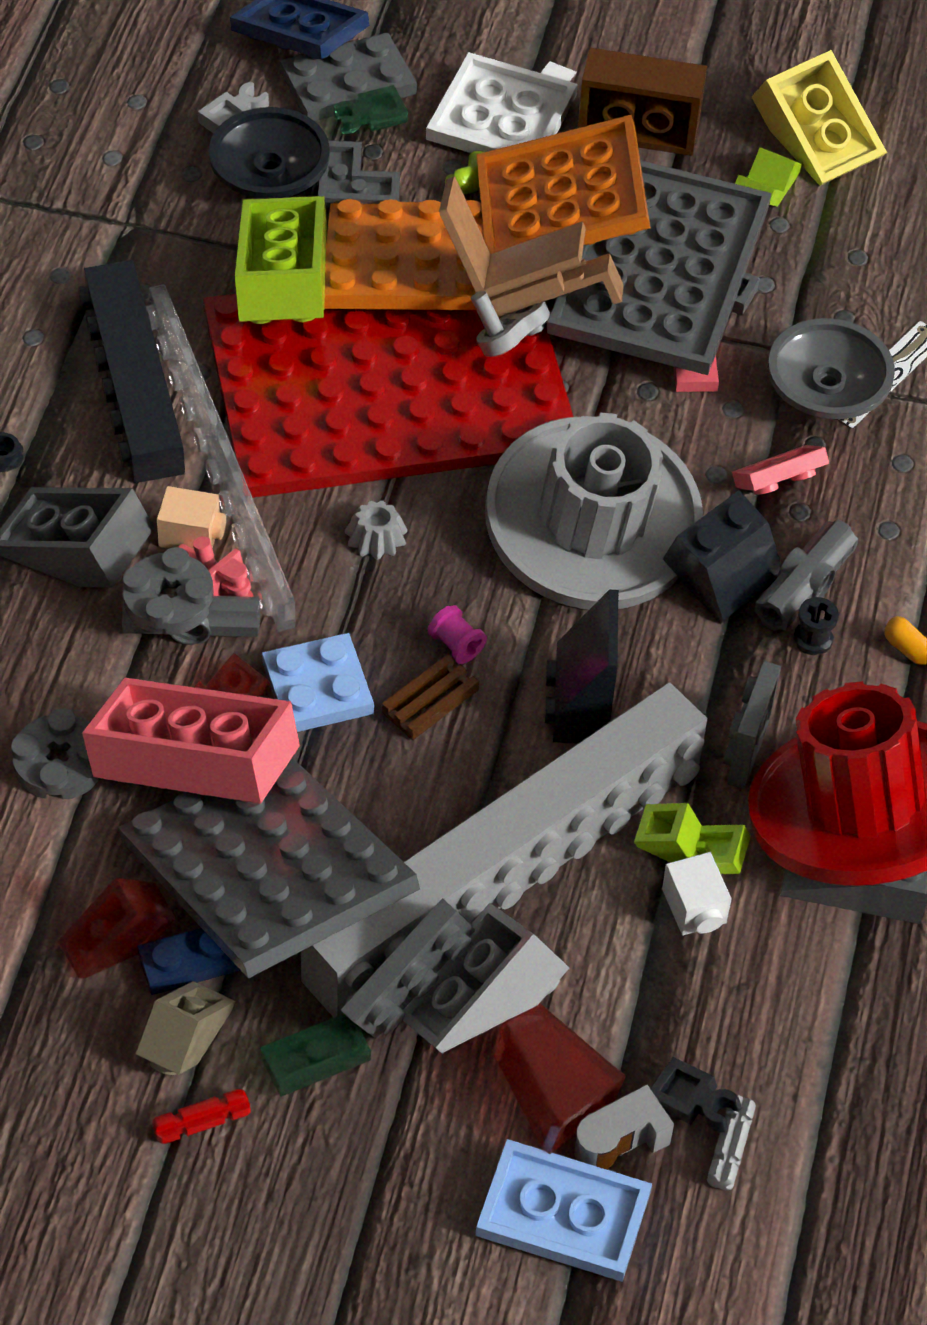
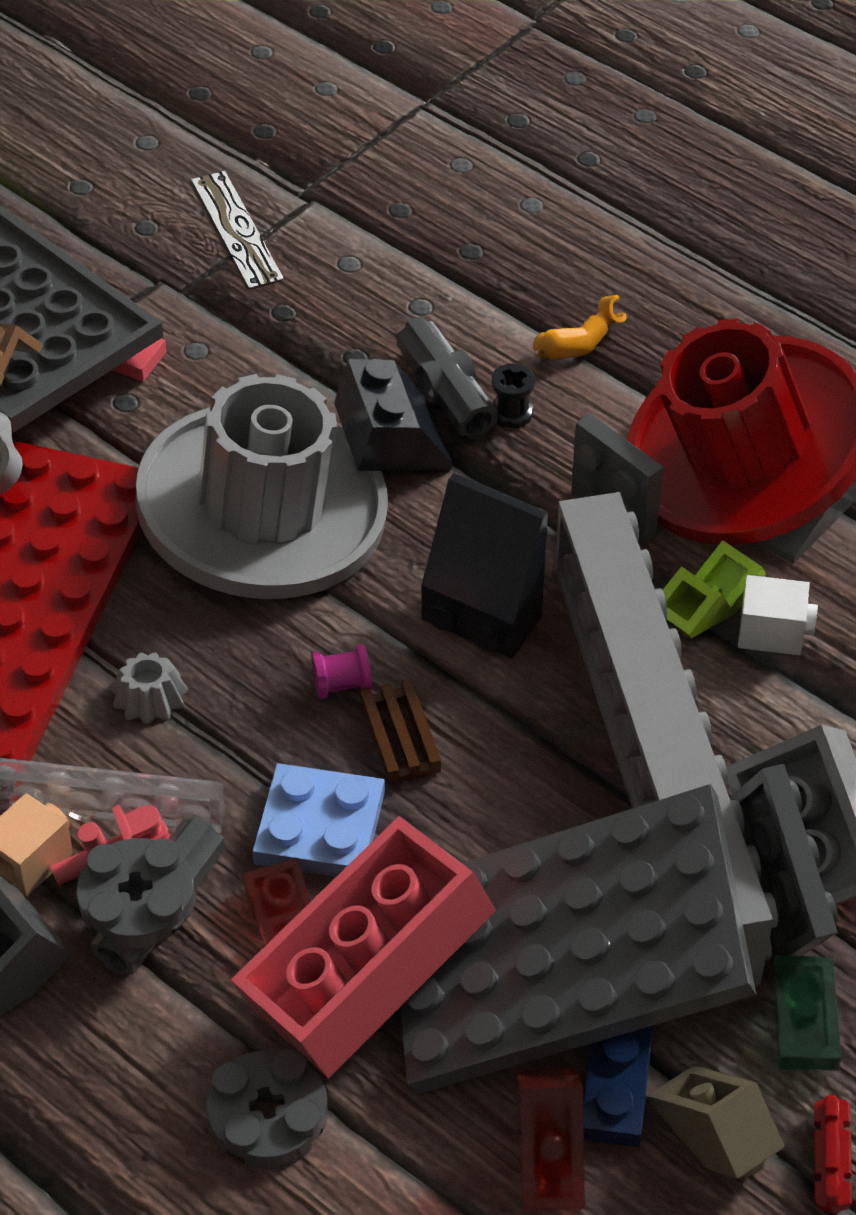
camera: 60 degrees left, 5 degrees down
coral plate [732,445,829,495] -> none
dark grey dish [768,318,895,419] -> none

